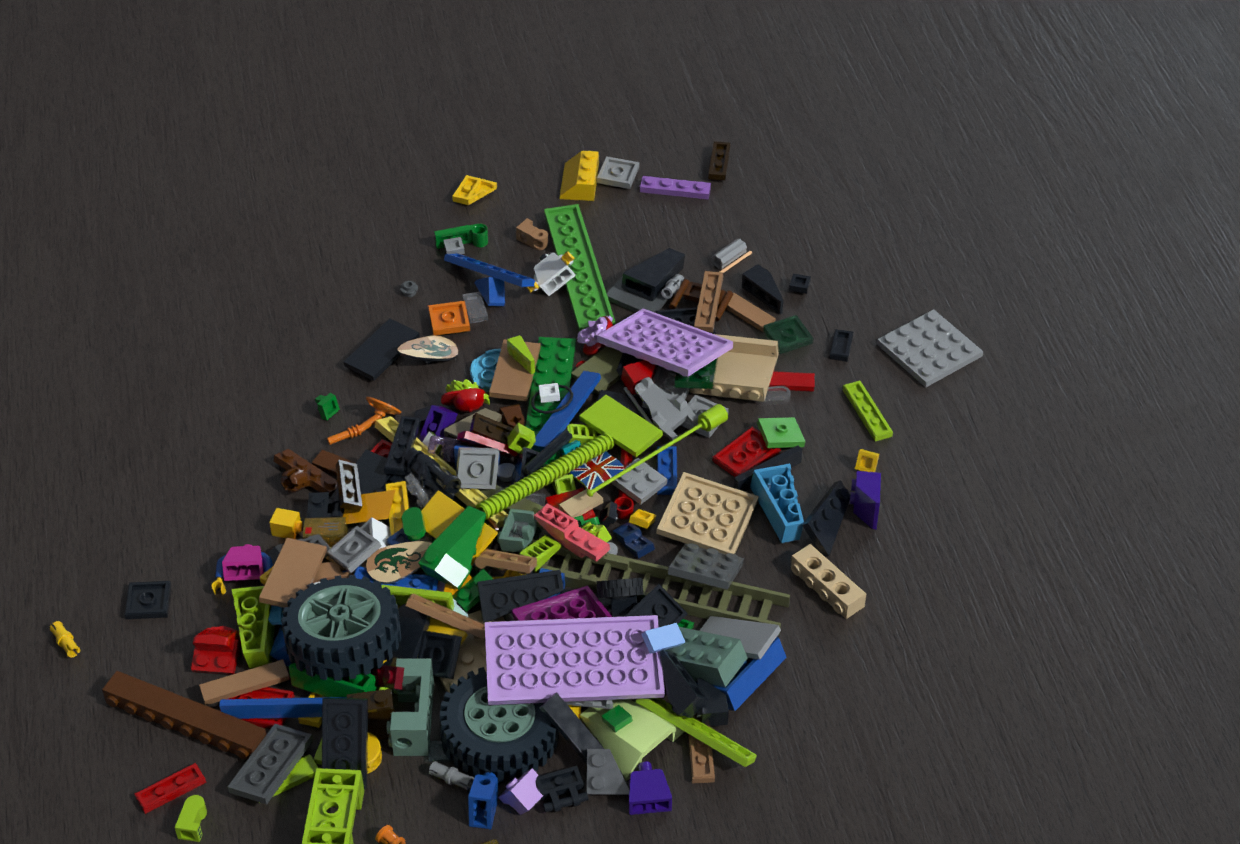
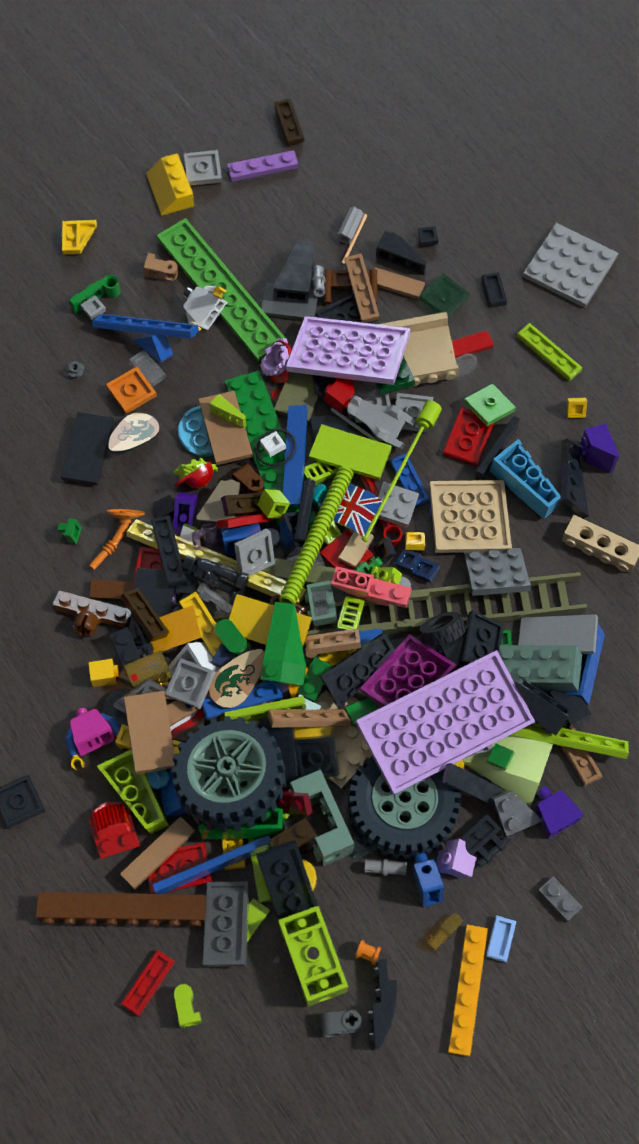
camera: 25 degrees left, 20 degrees up
light blue tile [641,623,685,654] -> none

